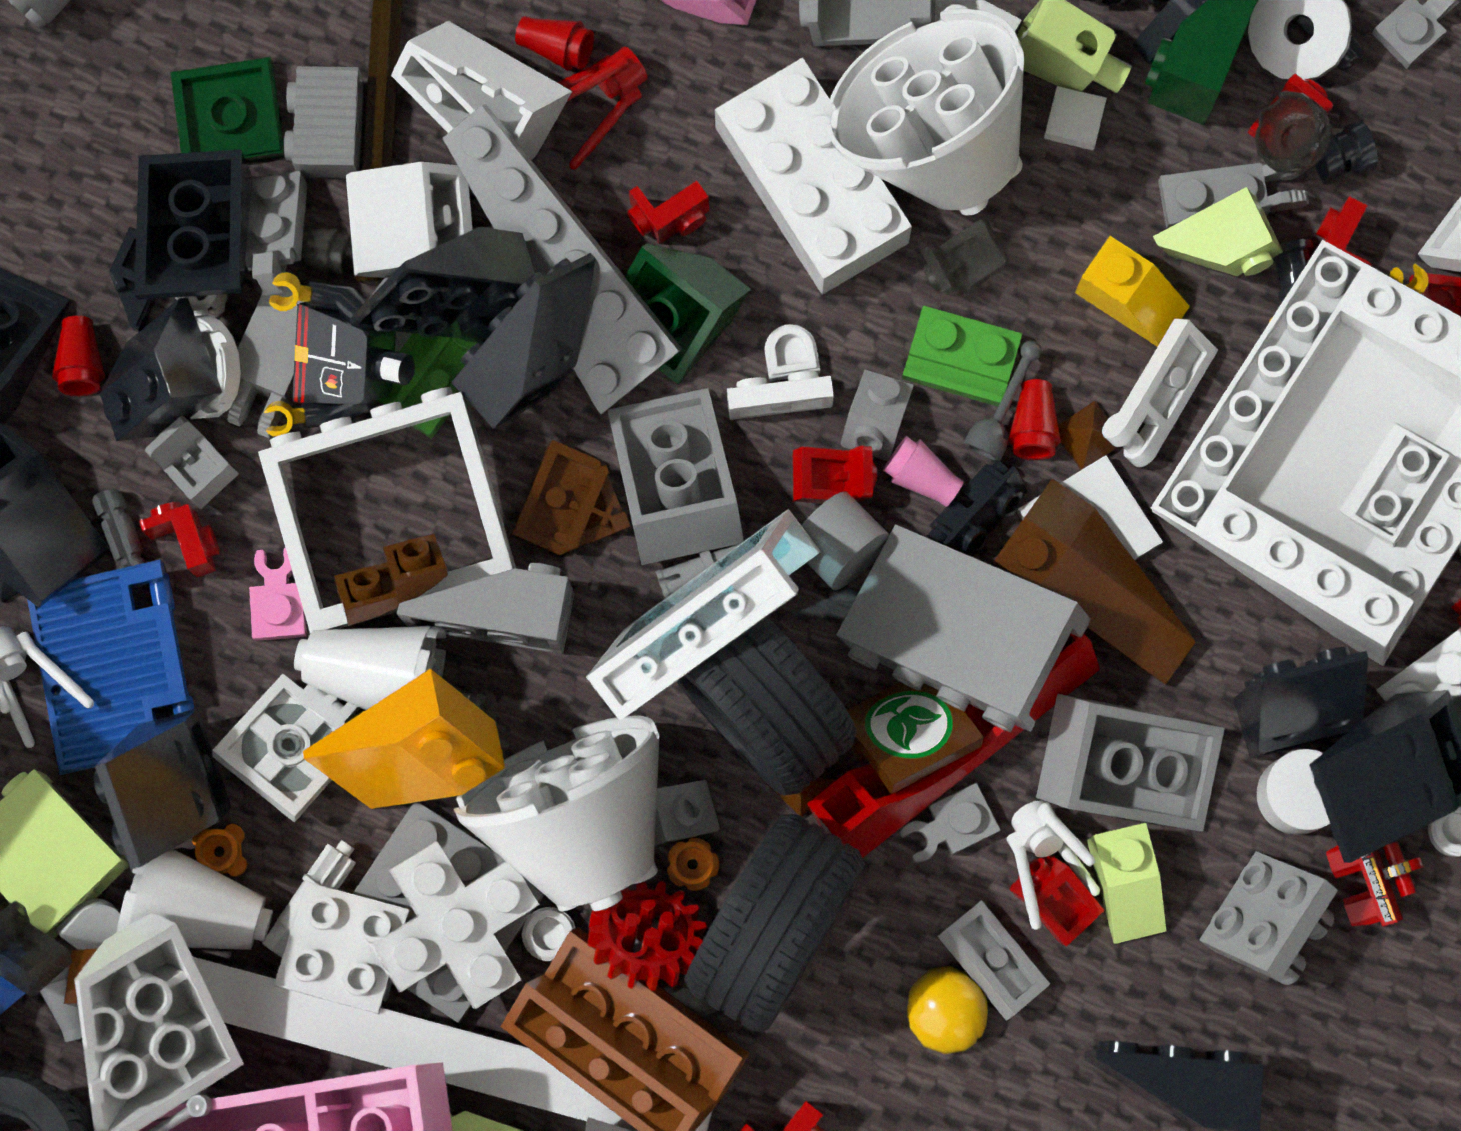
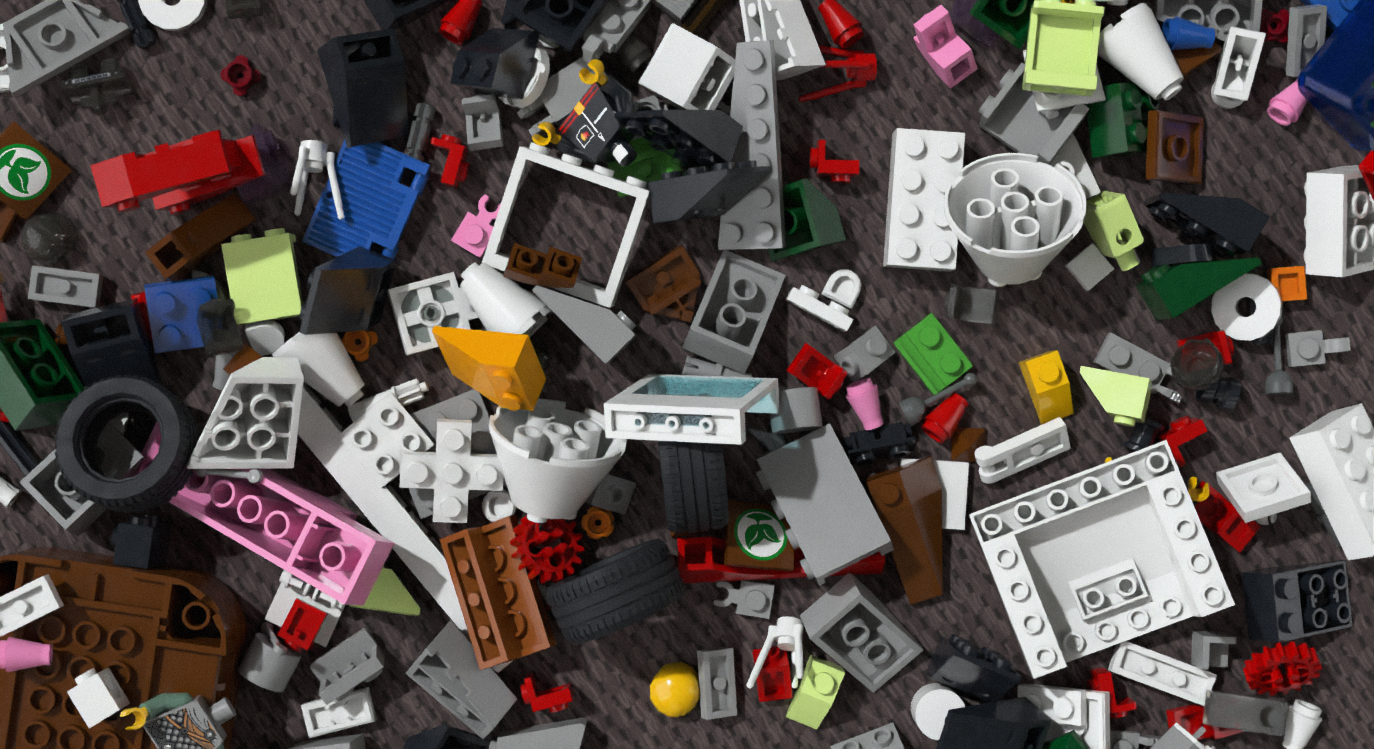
camera: 35 degrees right, 10 degrees up
none -> dark grey hinge [1265,316,1294,395]

